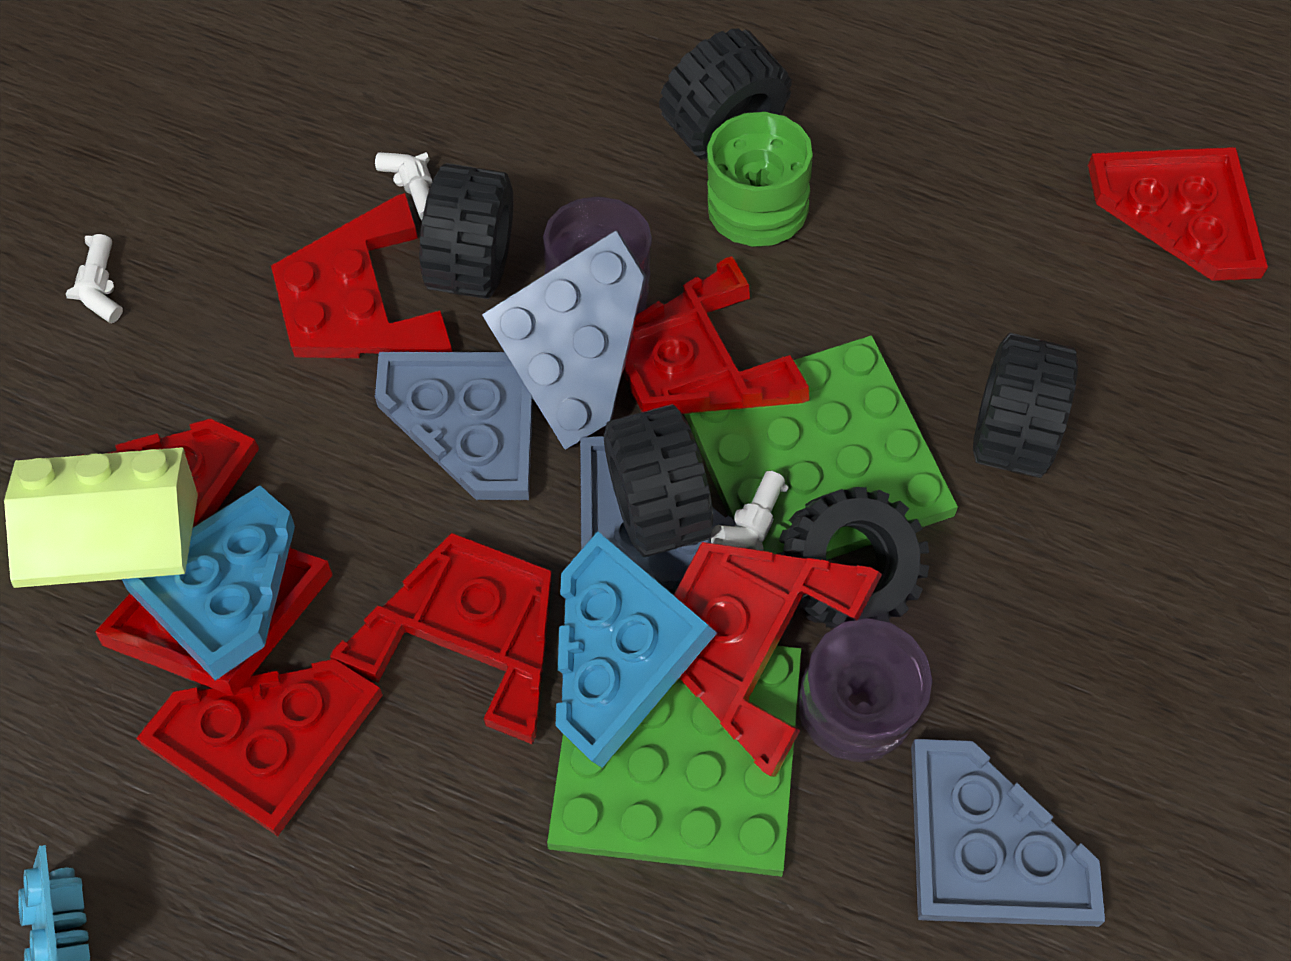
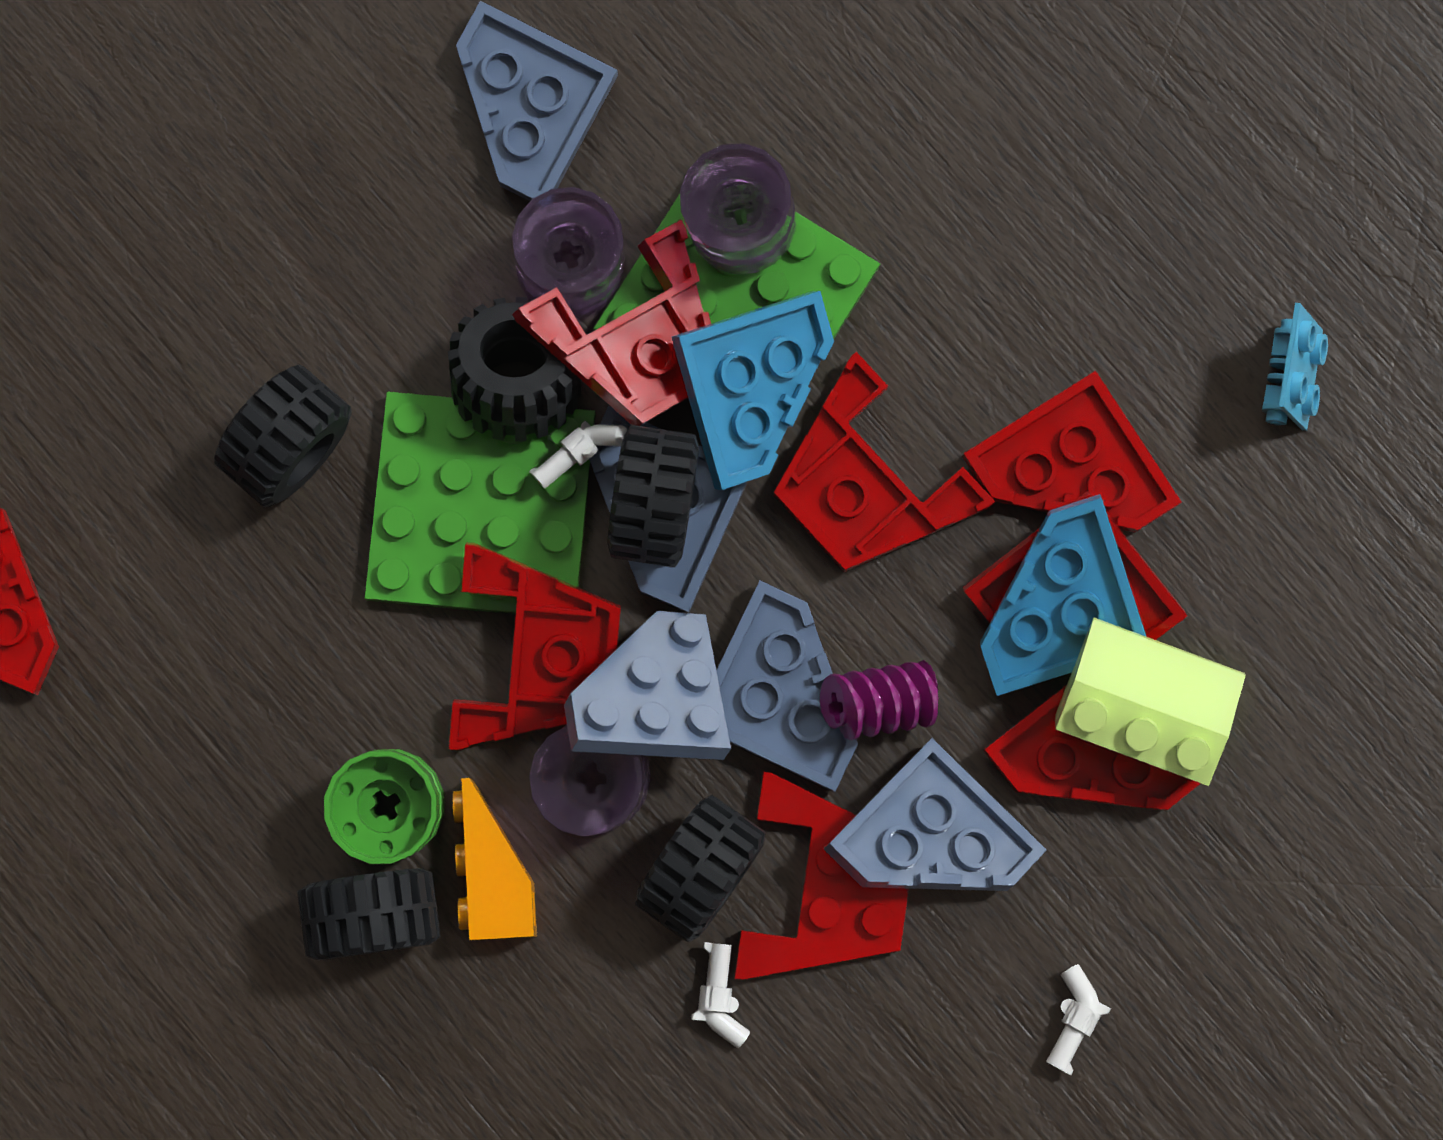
camera: 155 degrees left, 20 degrees up
none -> light orange slope [453,778,537,940]
none -> clear purple wheel [680,143,796,274]
none -> magenta piece [820,660,939,740]
none -> sand blue plate [824,738,1047,891]

